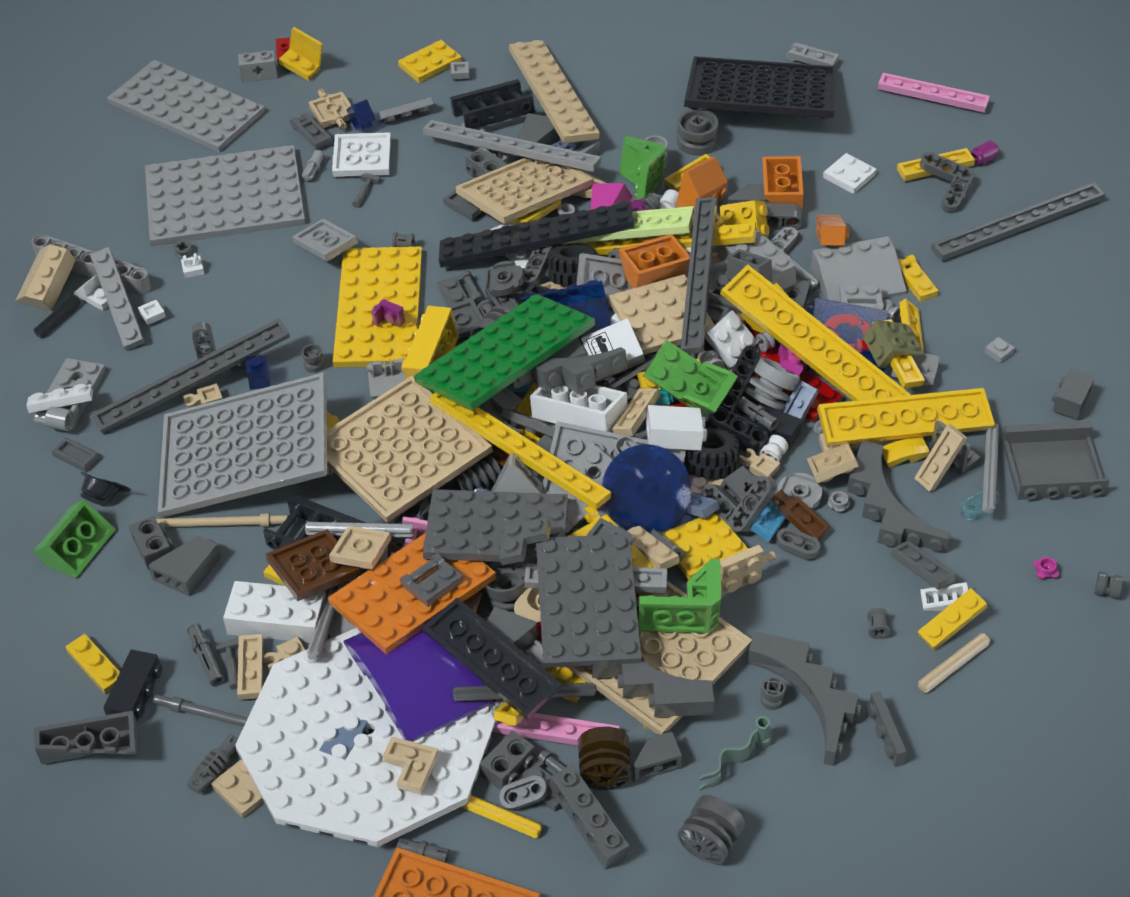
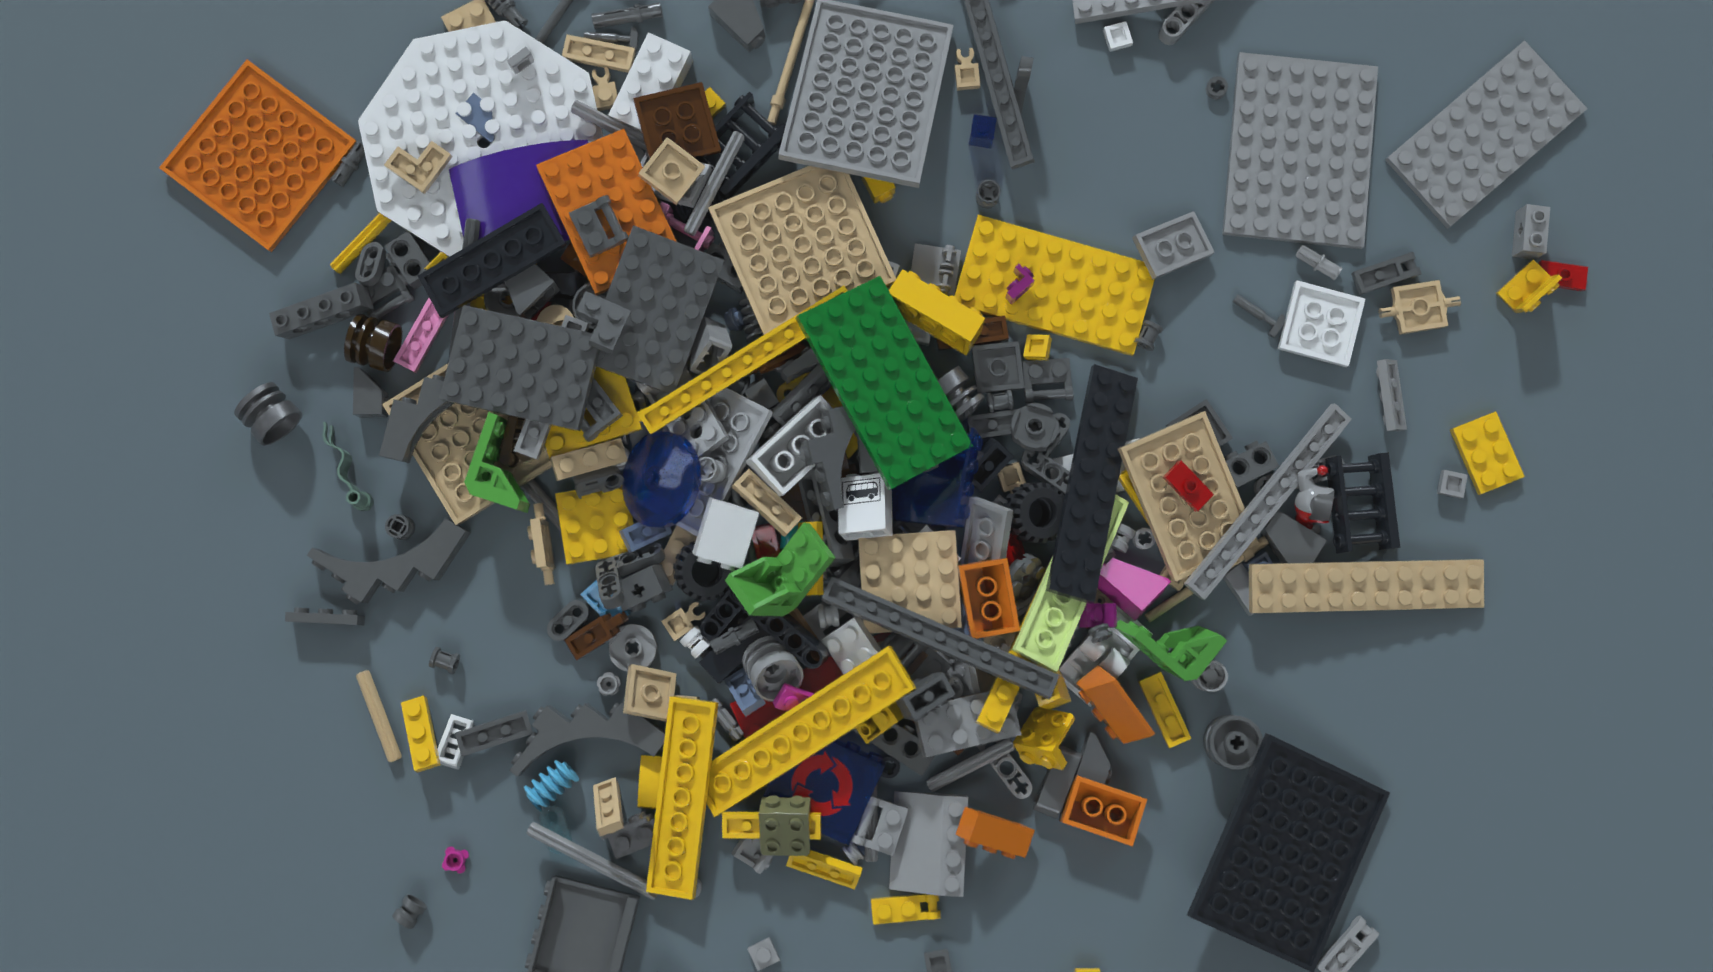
camera: 105 degrees right, 35 degrees up
white tile [181,253,204,278] -> none
clear blue brick [346,99,376,130] -> none
white plate [823,153,877,194] -> none
none -> light grey tile [507,47,534,74]
none -> medium azure piece [524,760,579,812]
none -> yellow plate [1023,334,1052,360]
none -> red plate [1162,460,1214,512]
none -> light grey piece [1294,465,1335,534]

